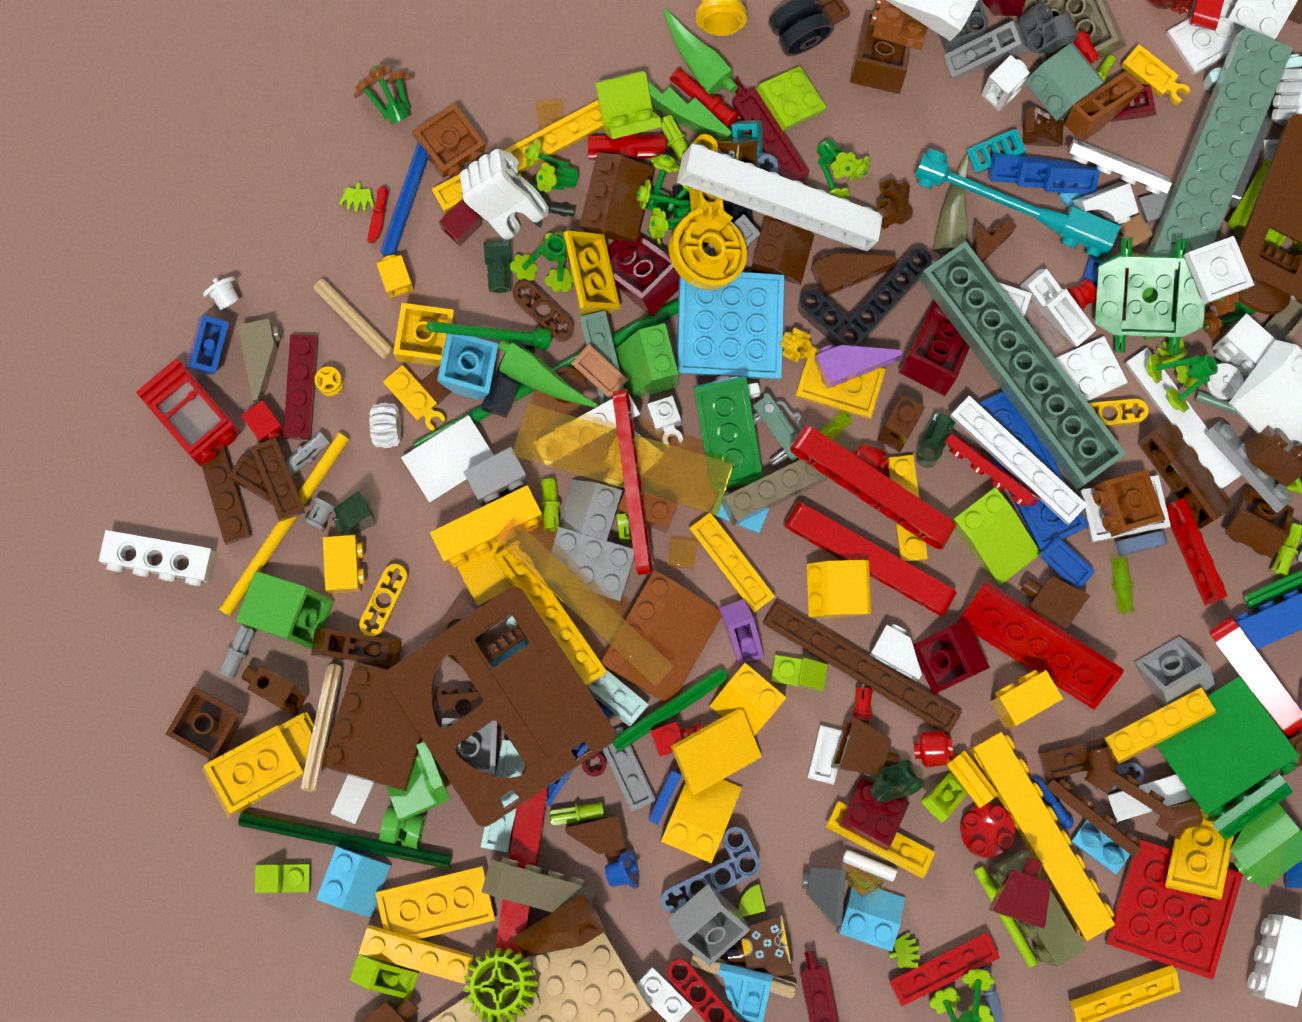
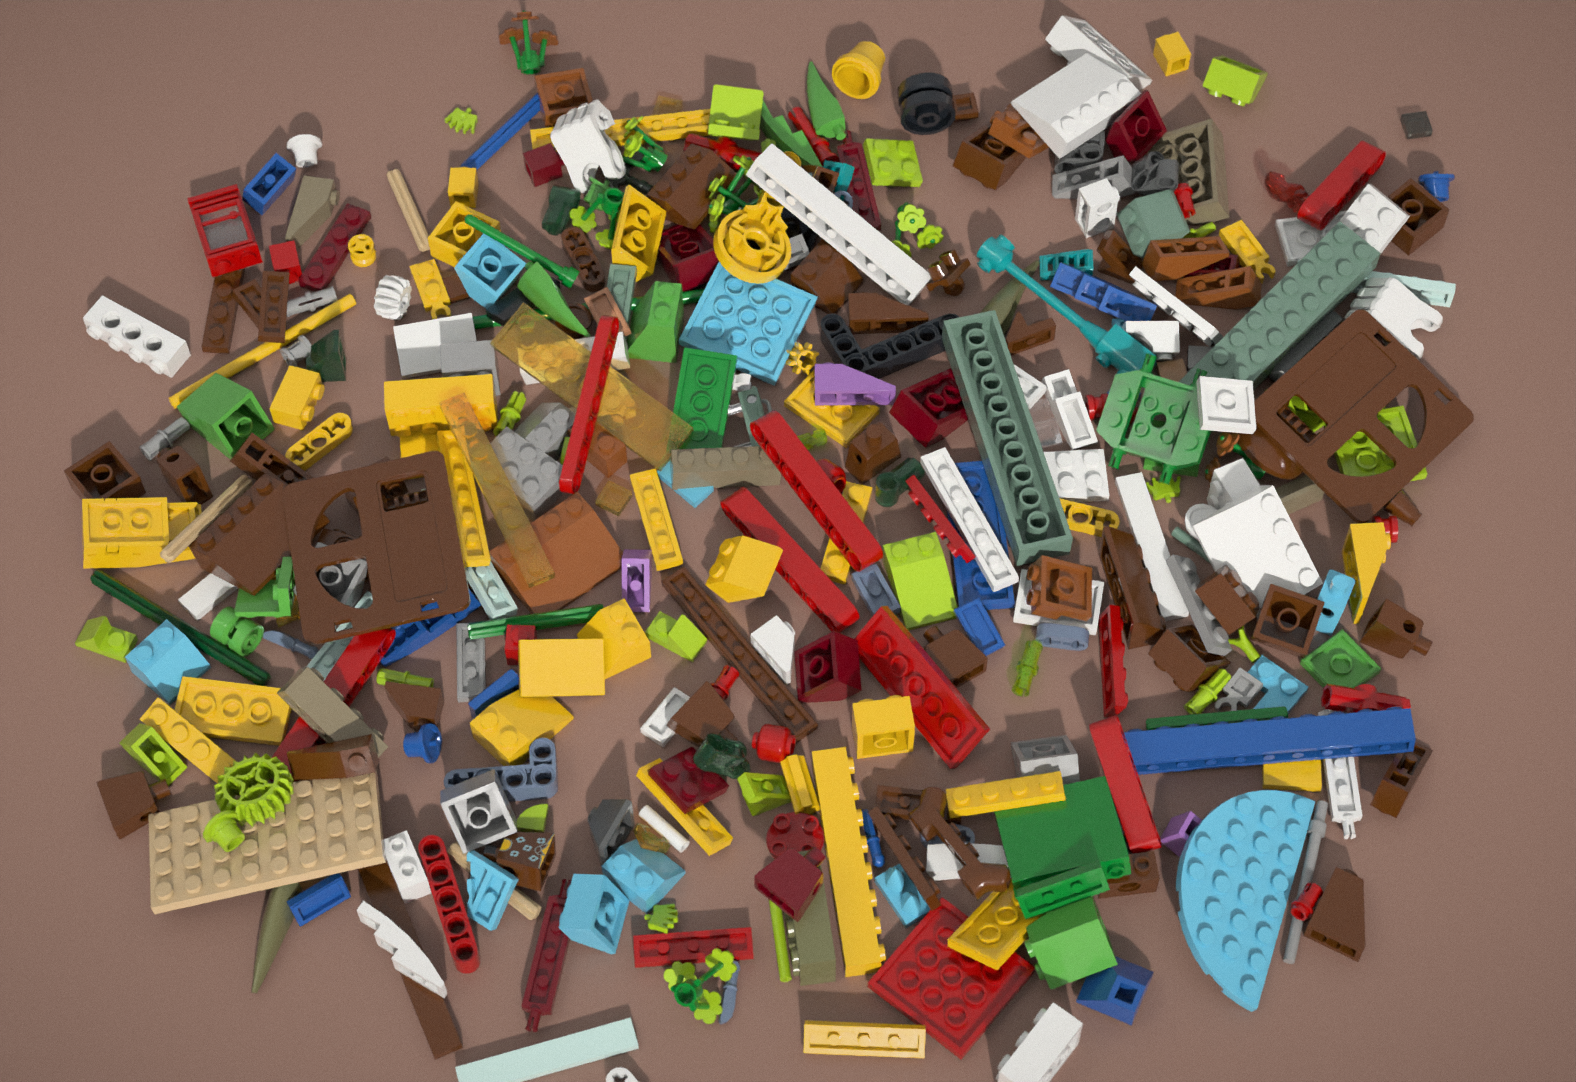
camera: 25 degrees right, 20 degrees down
red piece [367,186,389,244] -> none
dark red bush [582,753,606,777] -> none
white brick [647,396,683,449] -> none
plant [1146,354,1218,413] -> none
none -> sand blue piece [263,630,319,659]
none -> medium azure slope [559,874,630,954]
none -> bright green piece [583,176,611,211]
none -> sand blue plate [851,564,901,617]
none -> dark orange slope [1175,266,1262,309]

